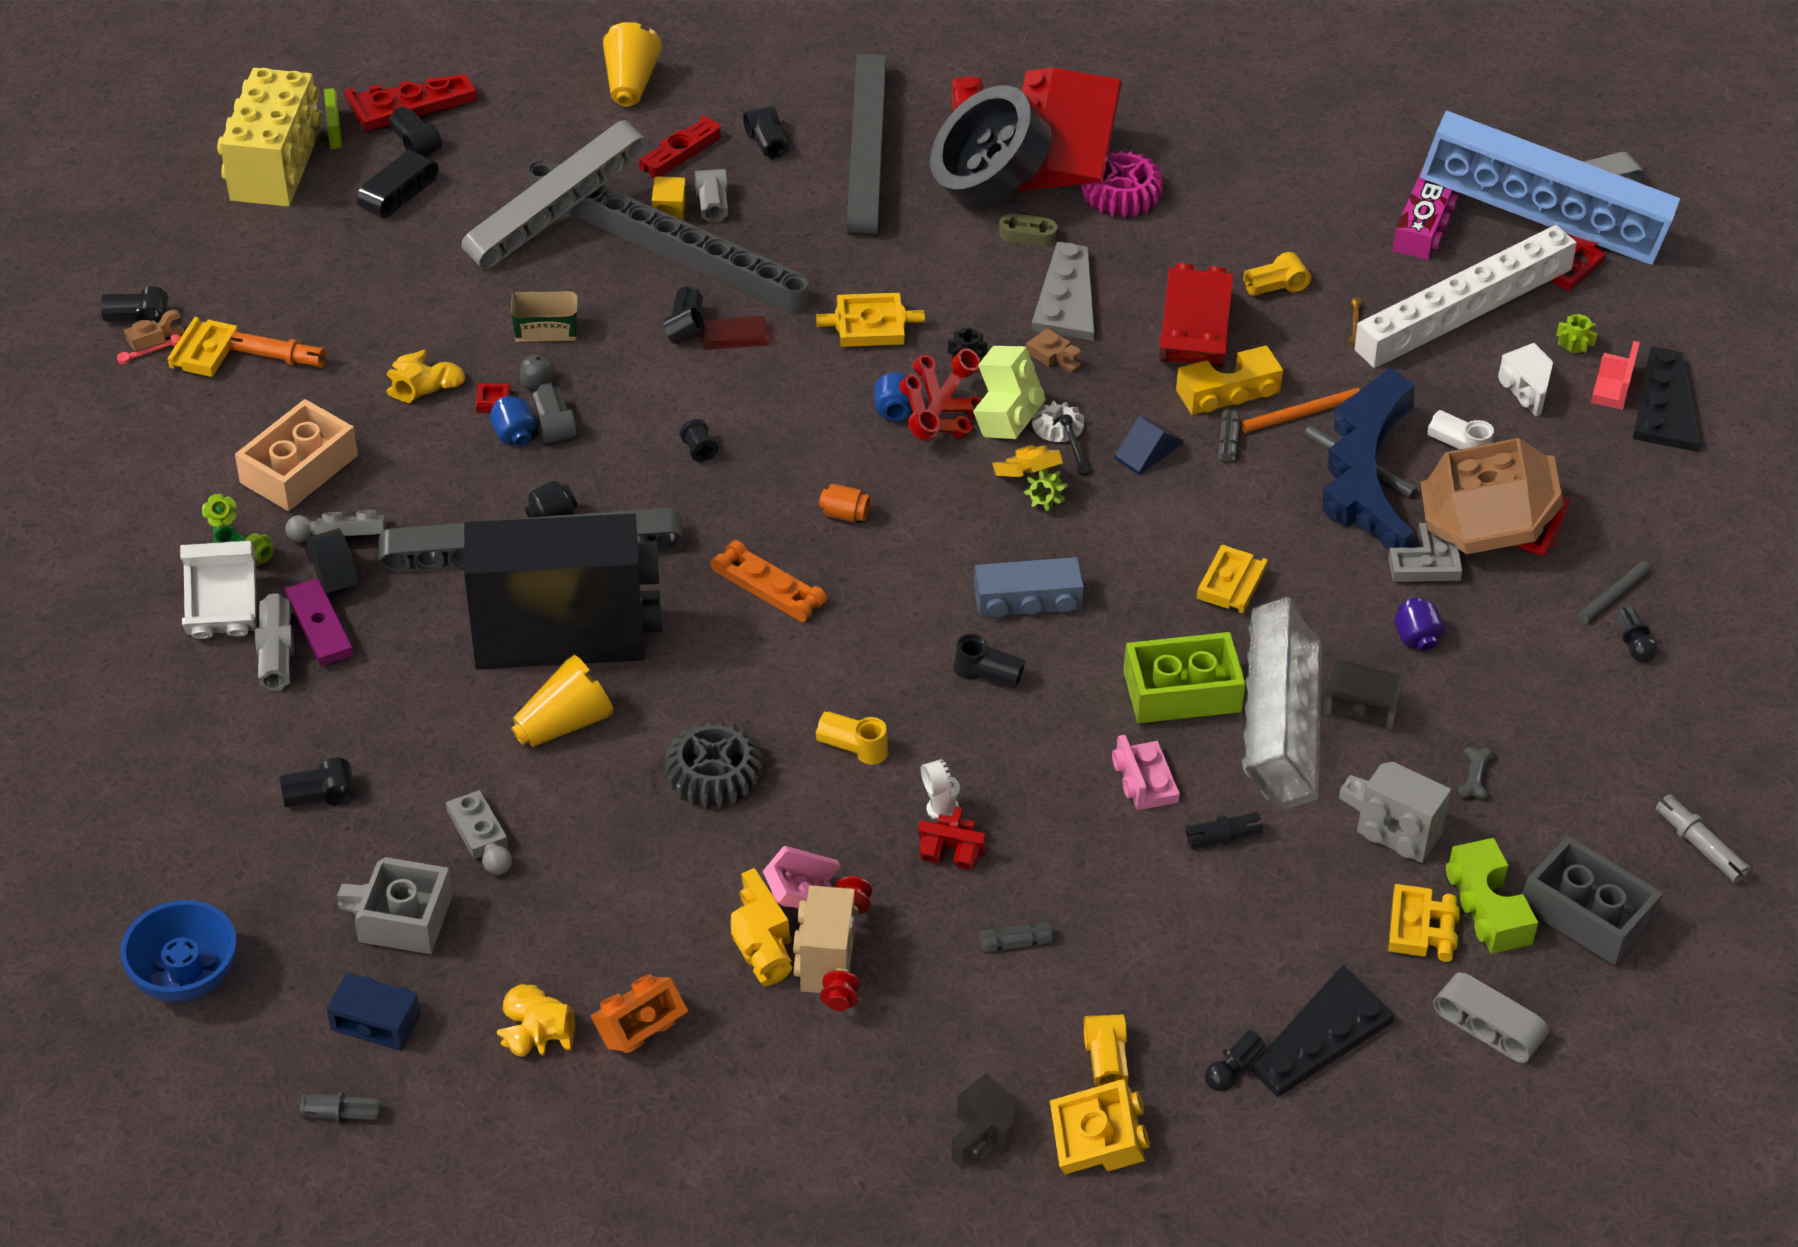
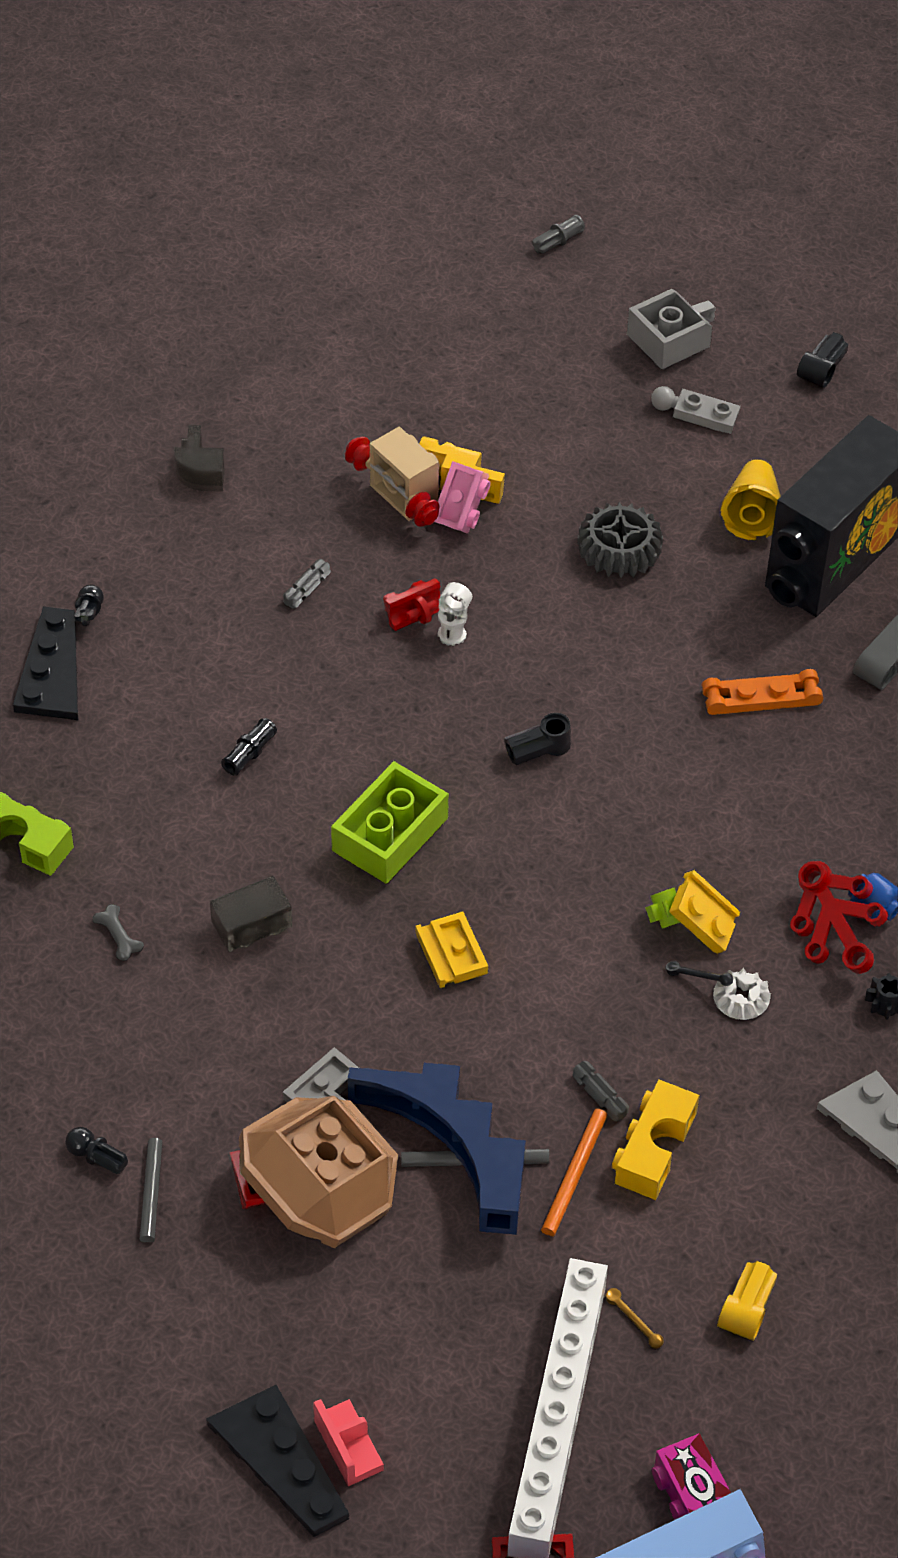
camera: 135 degrees right, 5 degrees up
blue piece [120,900,237,1003] -> none
dark blue brick [326,973,421,1051] -> none
yellow animal [497,984,575,1057] -> none
orange brick [591,974,688,1053] -> none
yellow piece [816,711,888,765] -> none
orange brick [819,483,871,523] -> none
yellowish green brick [973,346,1046,439] -> none
sand blue brick [974,557,1083,617] -> none
medium nougat plate [1026,328,1081,373] -> none
yellow plate [1050,1079,1150,1175] -> none
yellow piece [1084,1014,1128,1086] -> none
bright pink bracket [1112,735,1180,810] -> none
dark blue slope [1114,415,1183,475] -> none
red bracket [1159,263,1233,367] -> none
clear brick [1242,596,1322,811] -> none
light grey hinge [1339,762,1452,863] -> none
yellow plate [1388,884,1460,962] -> none
dark purple head [1394,597,1445,651] -> none
white piece [1427,410,1494,449] -> none
white slope [1498,343,1553,417] -> none
lime gear [1556,314,1598,353] -> none

